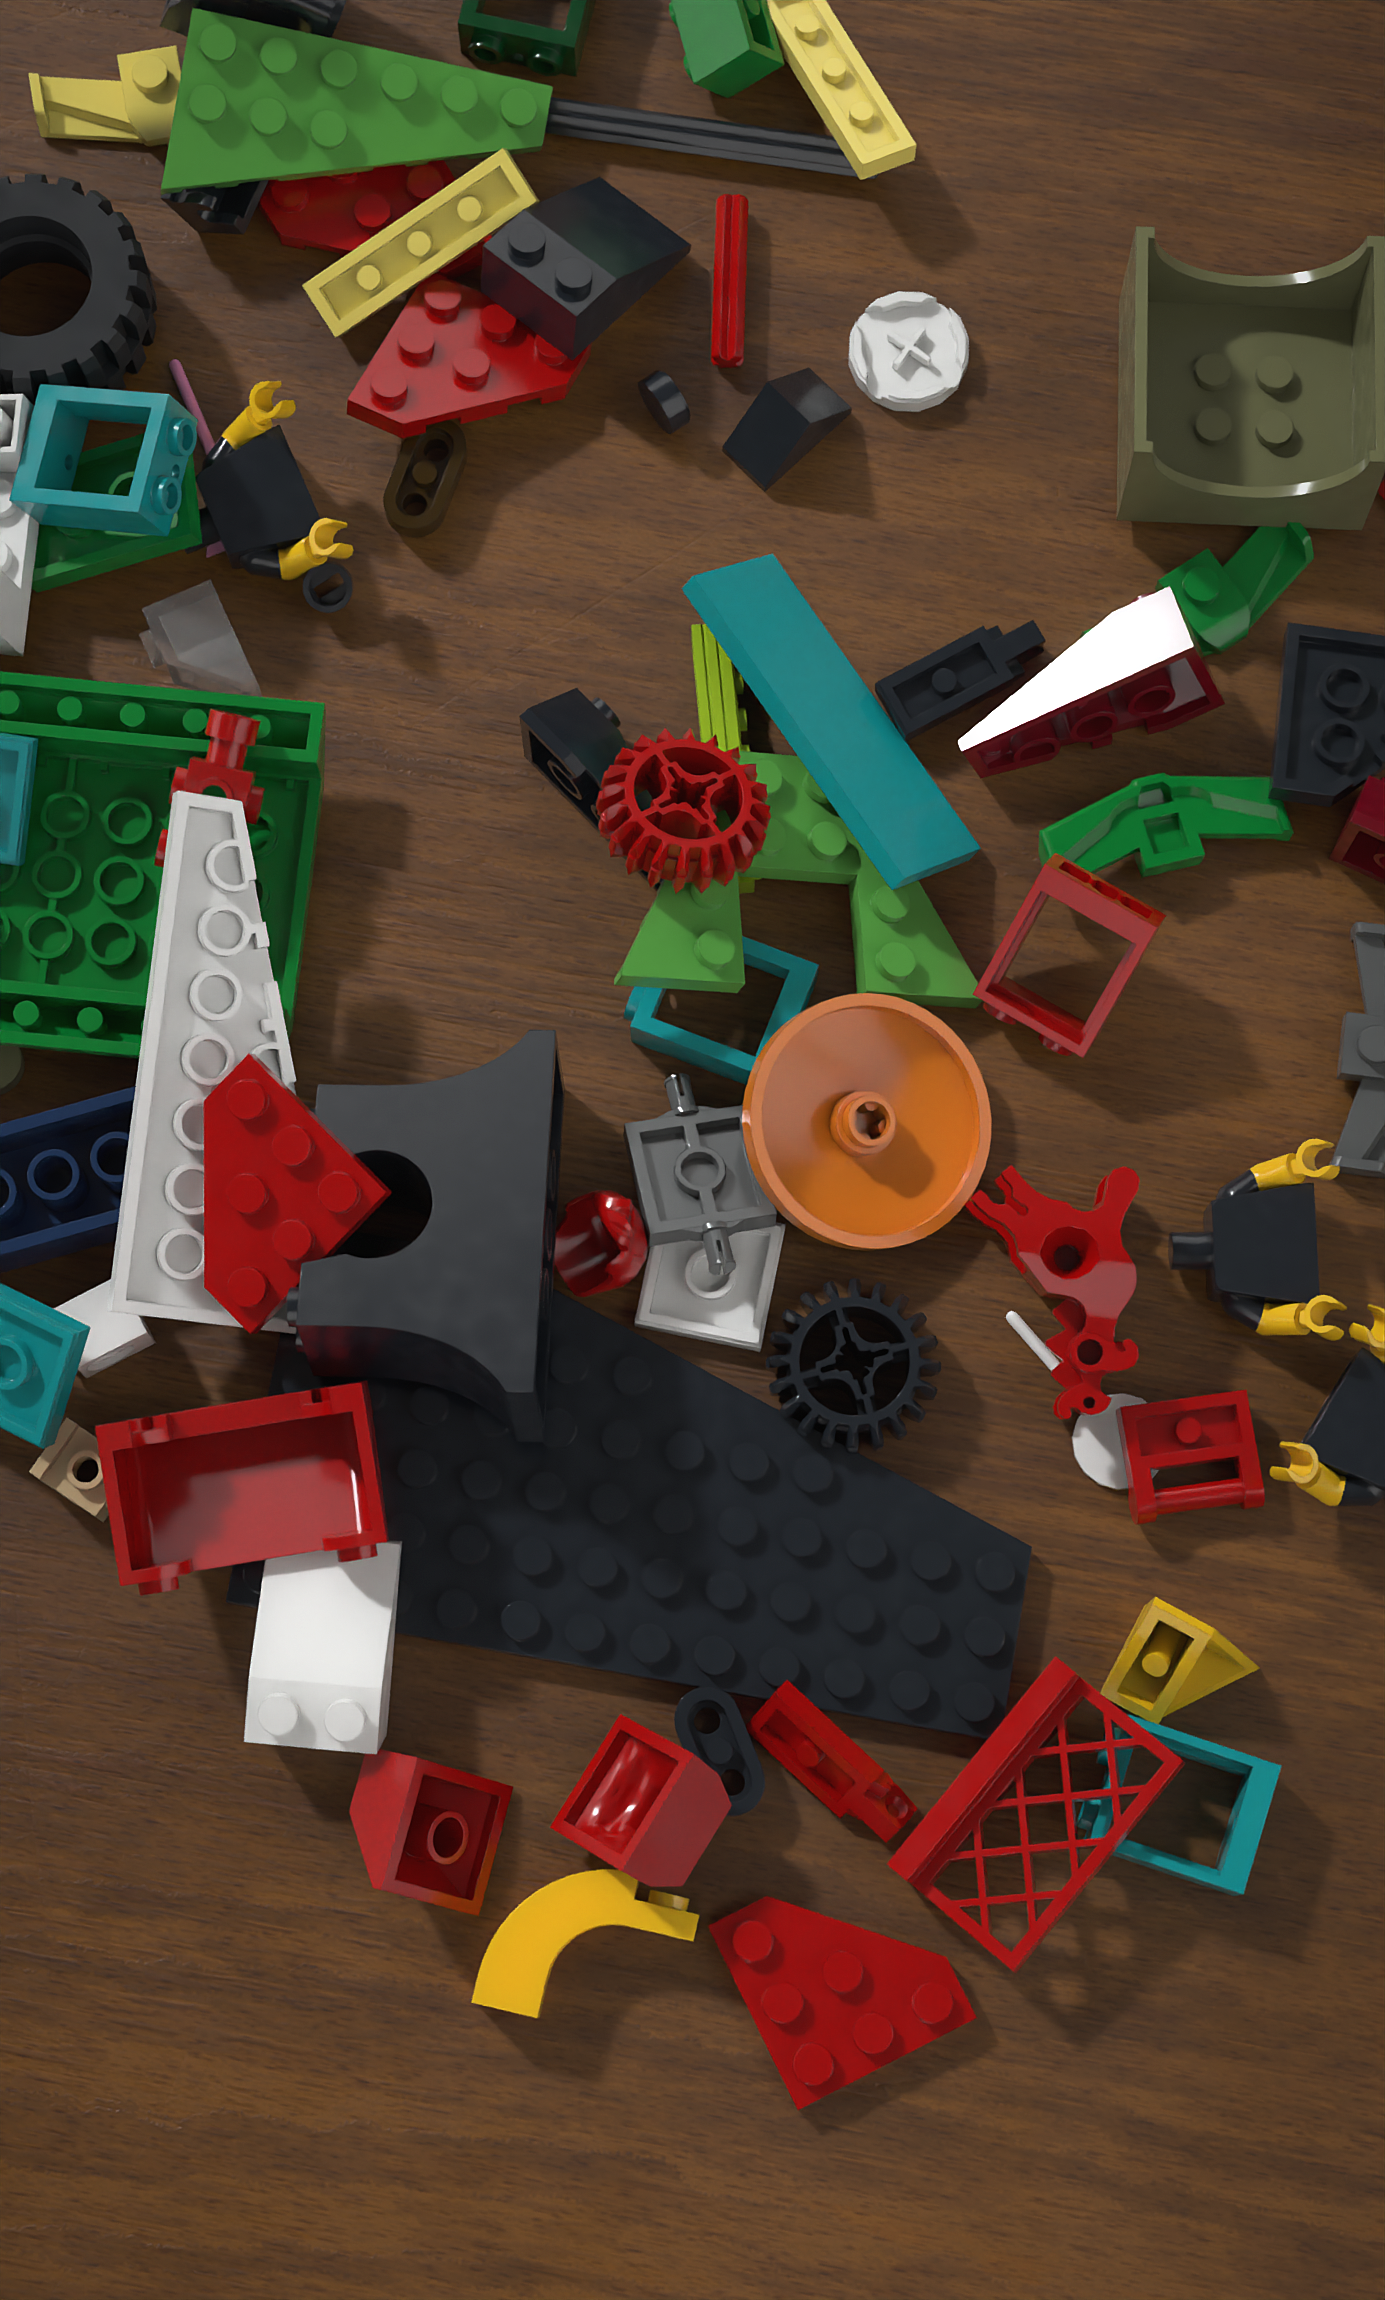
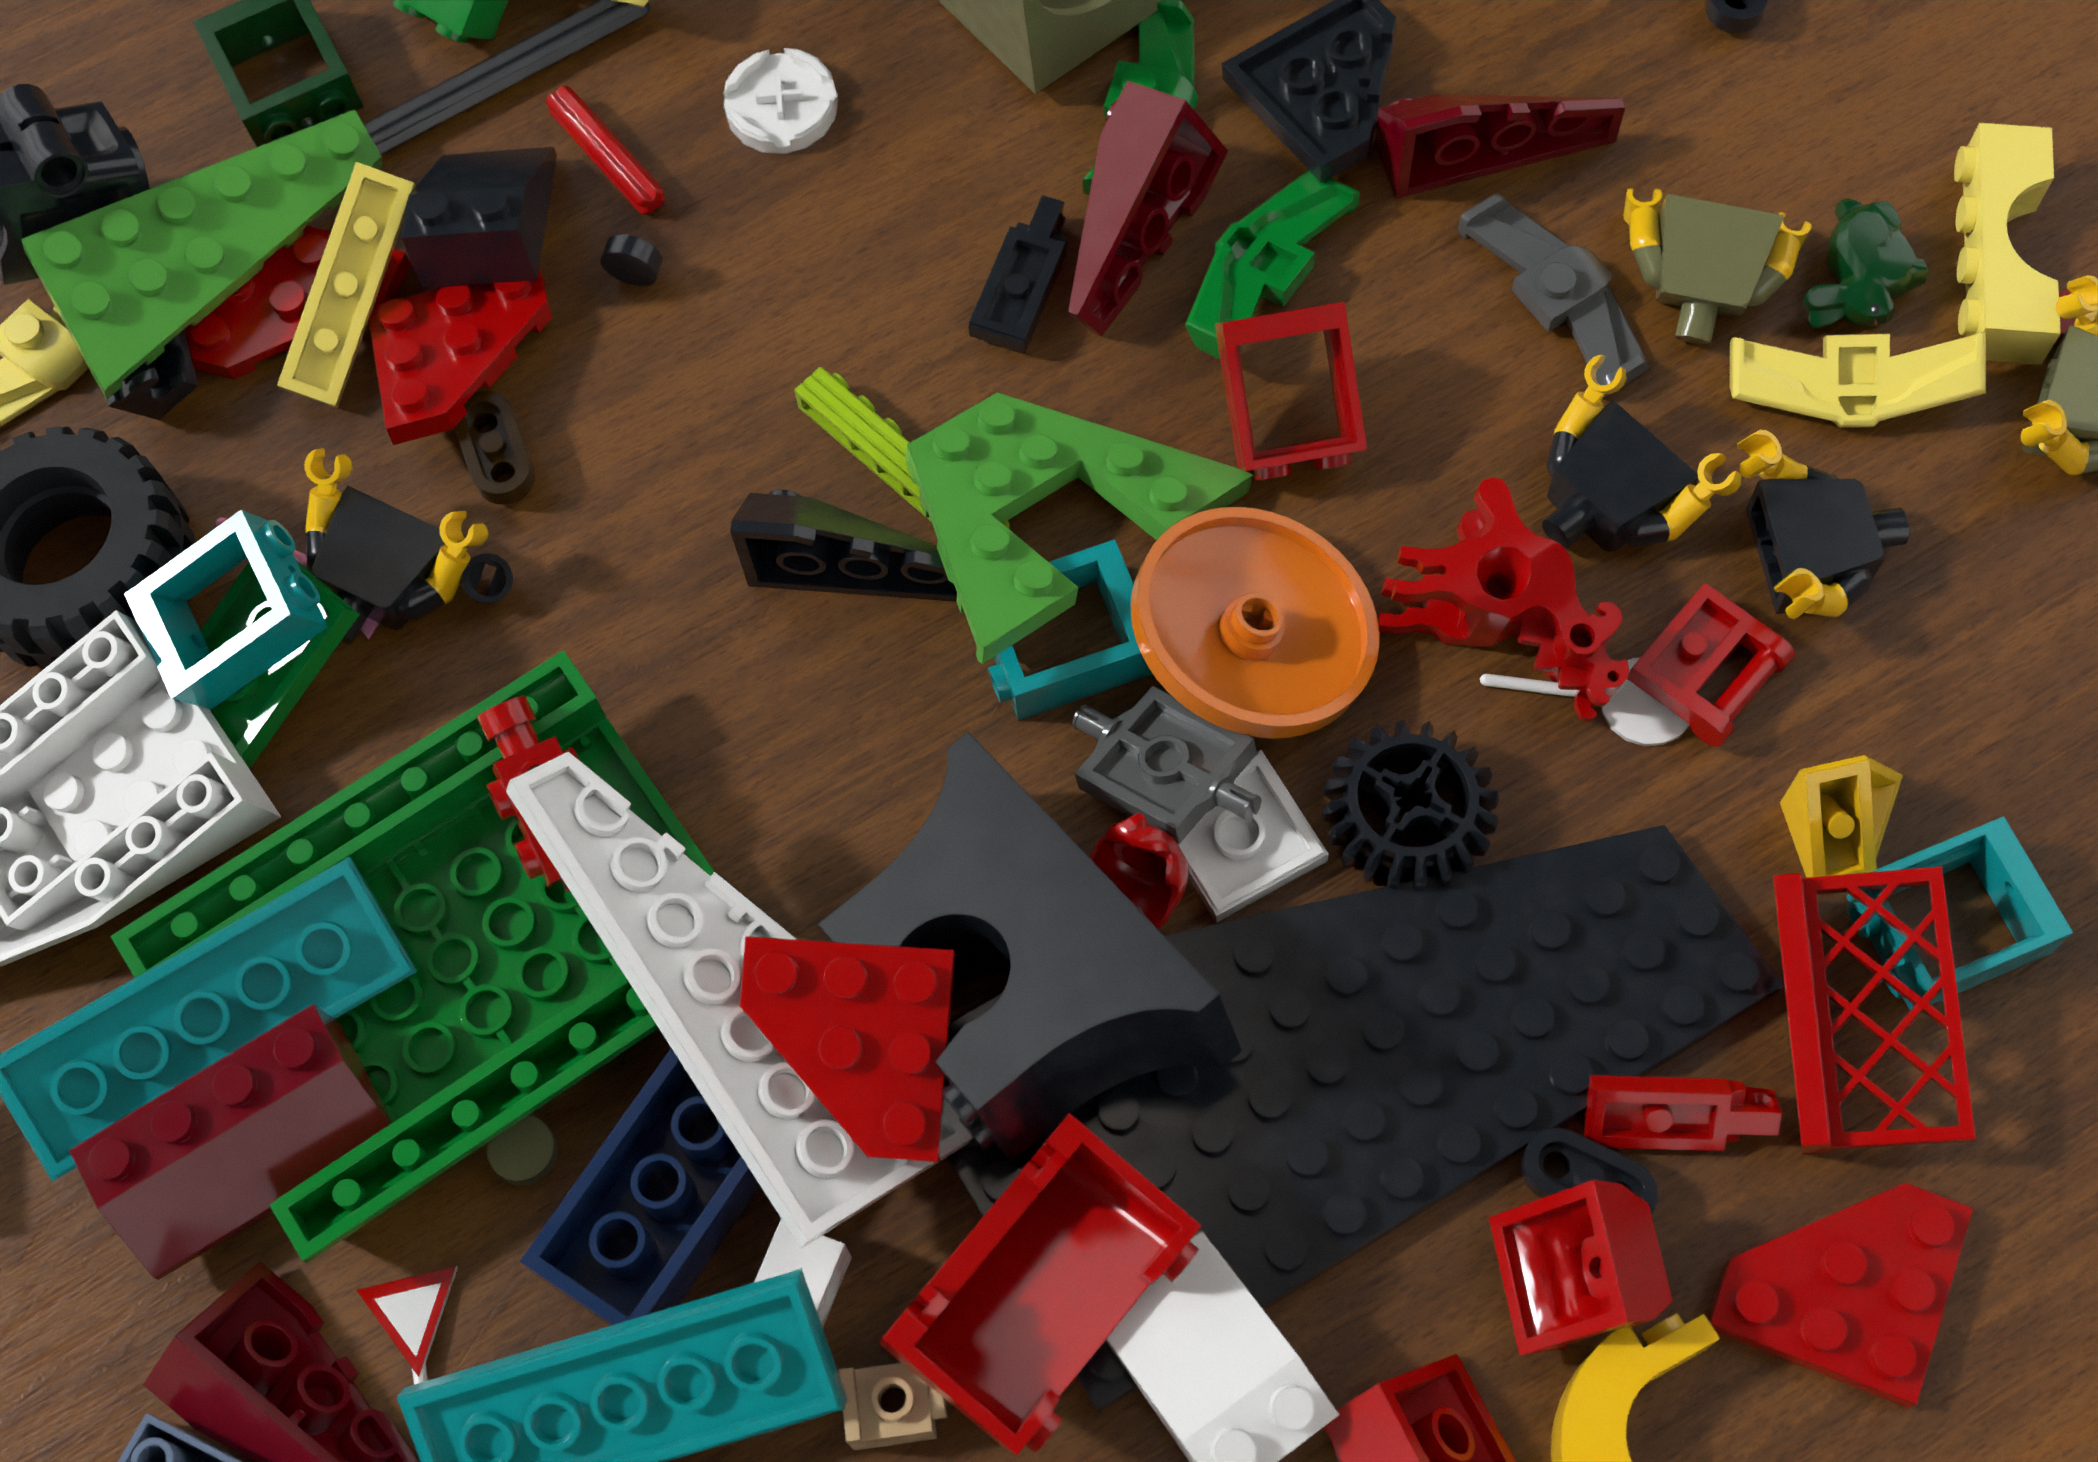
camera: 35 degrees left, 10 degrees down
clear slope [139,579,262,697] -> none
red gear [596,728,771,894] -> none
teal tile [682,553,981,890] -> none
black slope [722,368,852,492] -> none

